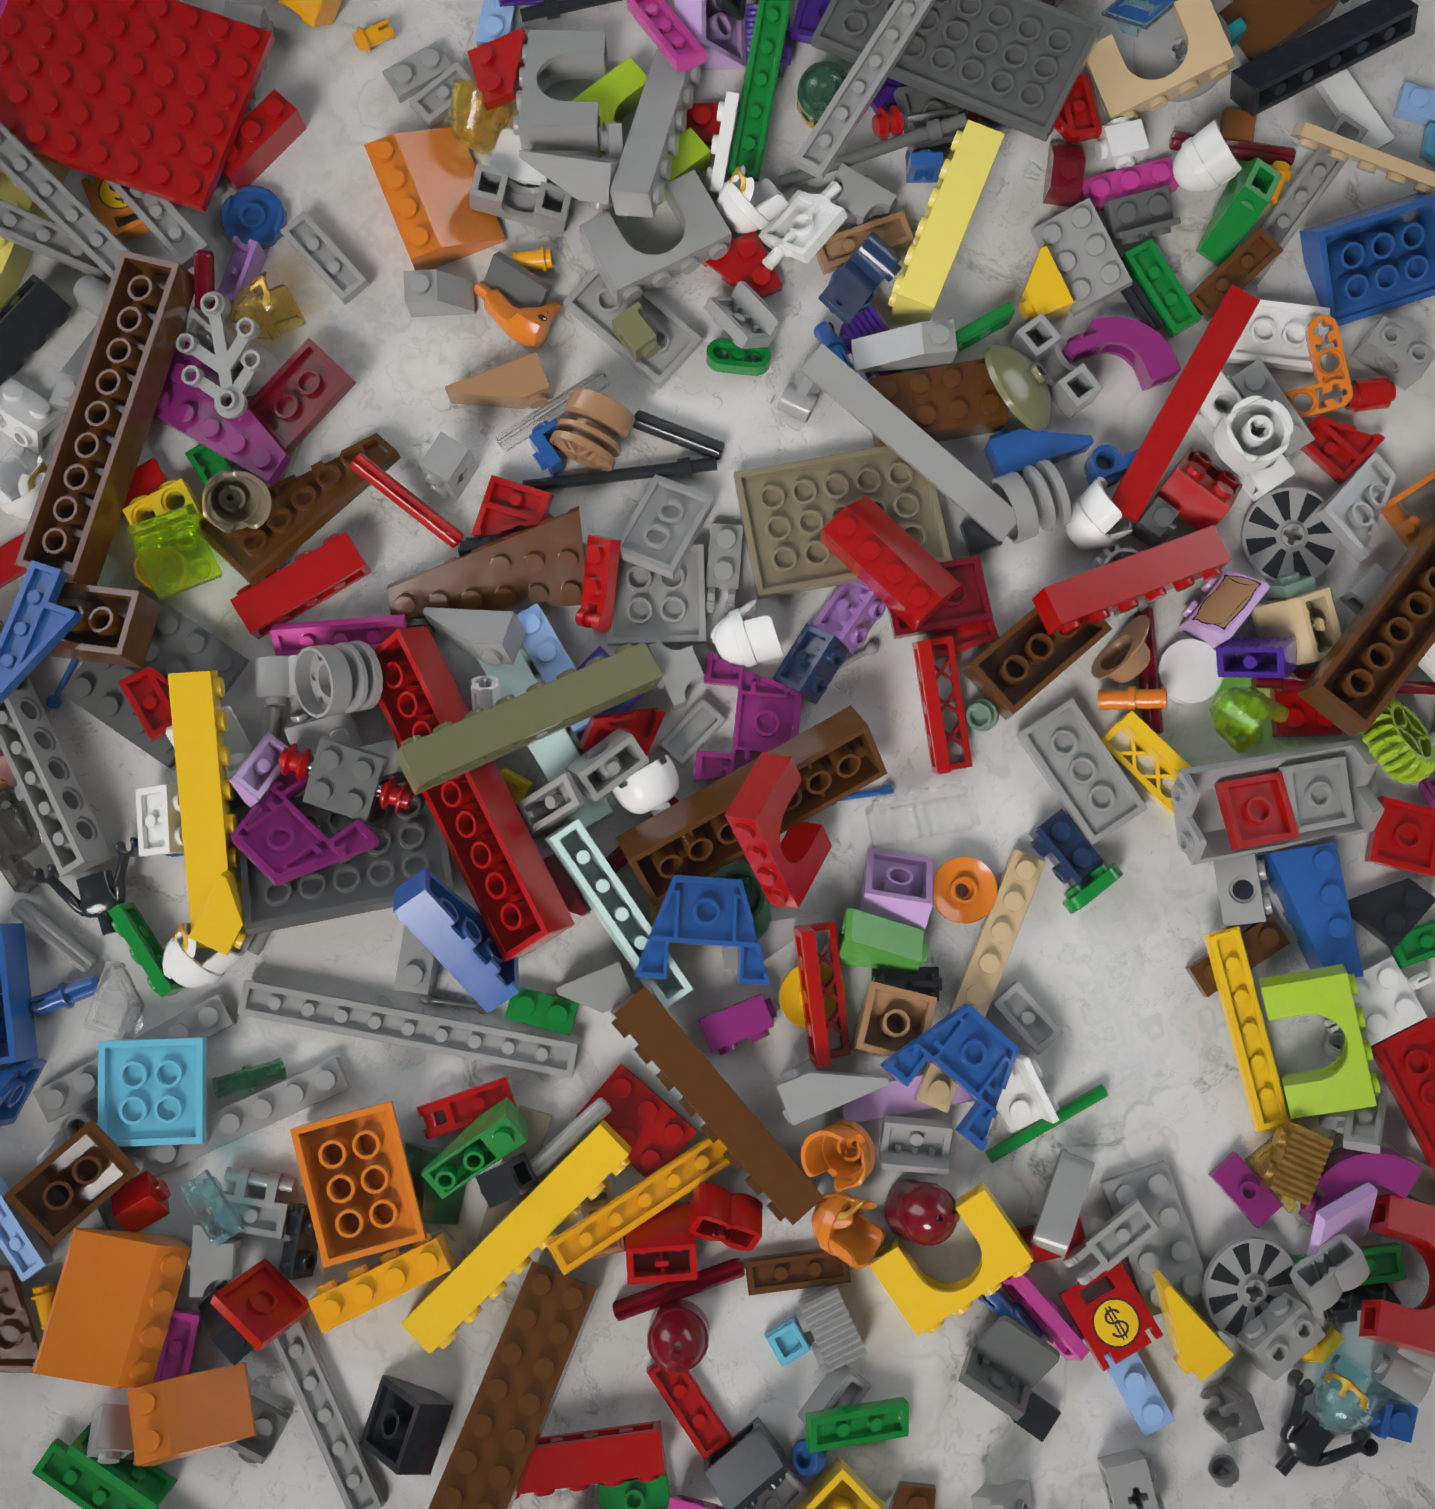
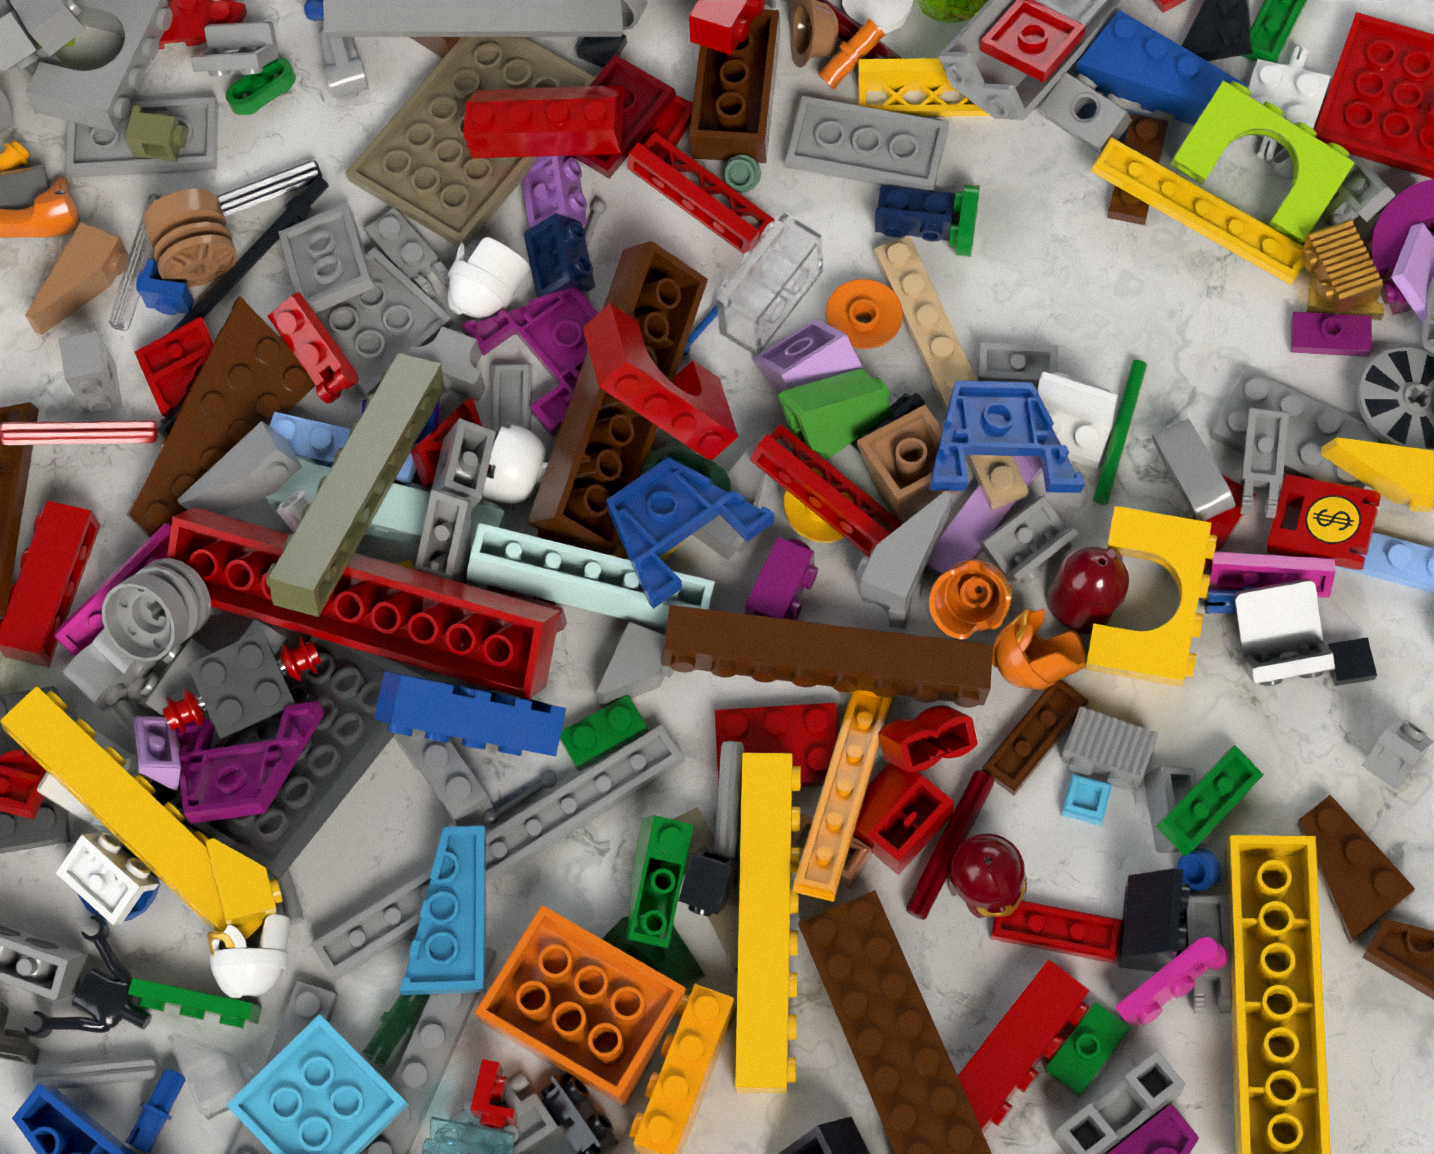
camera: 30 degrees left, 15 degrees down
red plate [416,1076,518,1140] -> none
none -> dark azure wing [399,826,487,995]
none -> red bracket [470,1059,518,1130]

